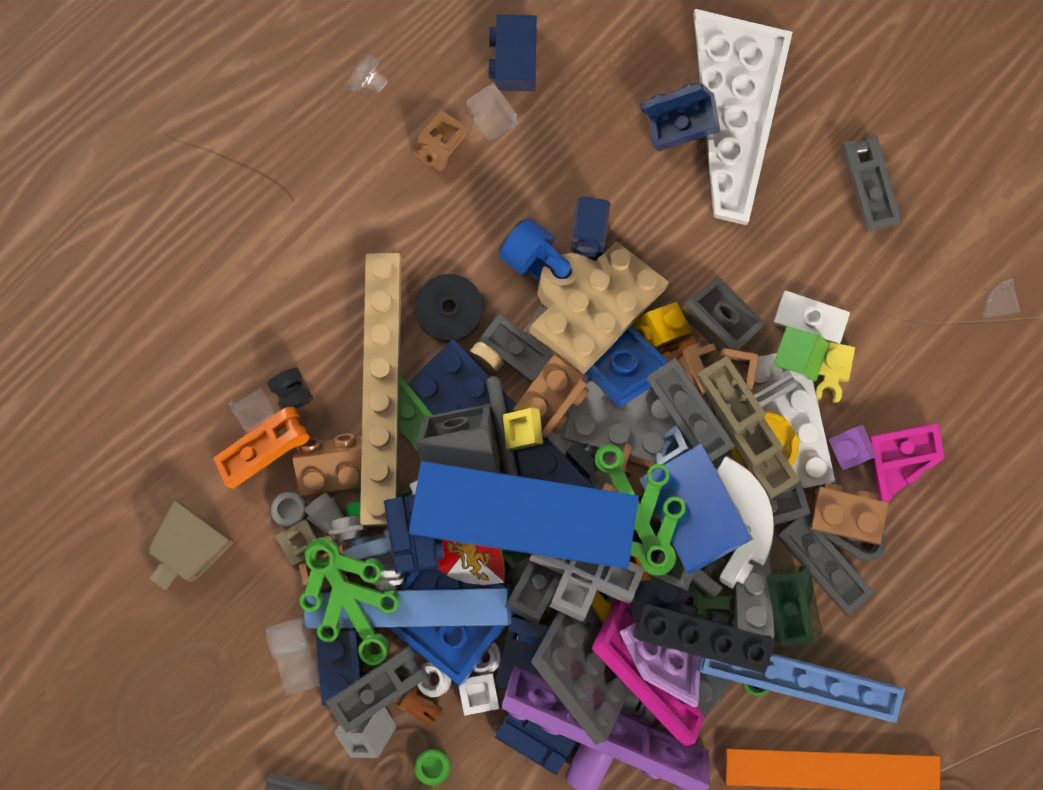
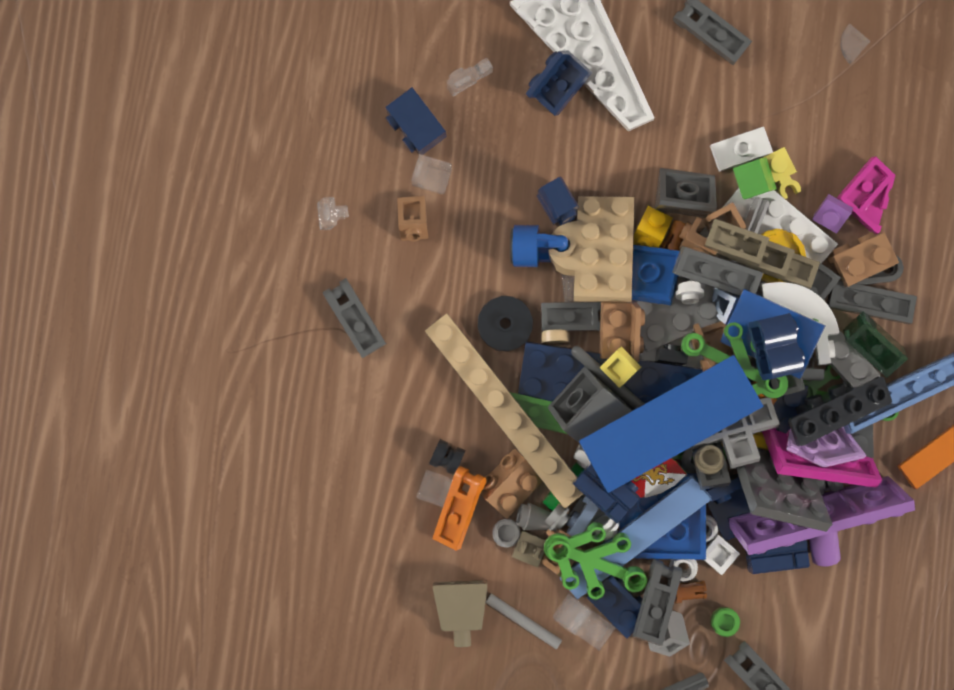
camera: 30 degrees left, 5 degrees up
none -> dark grey plate [322,278,387,358]
none -> clear plate [447,58,493,96]
none -> light grey bar [485,593,562,649]
none -> white plate [675,281,704,304]
none -> dark tan plate [694,445,725,474]
none -> dark blue brick [749,313,805,380]

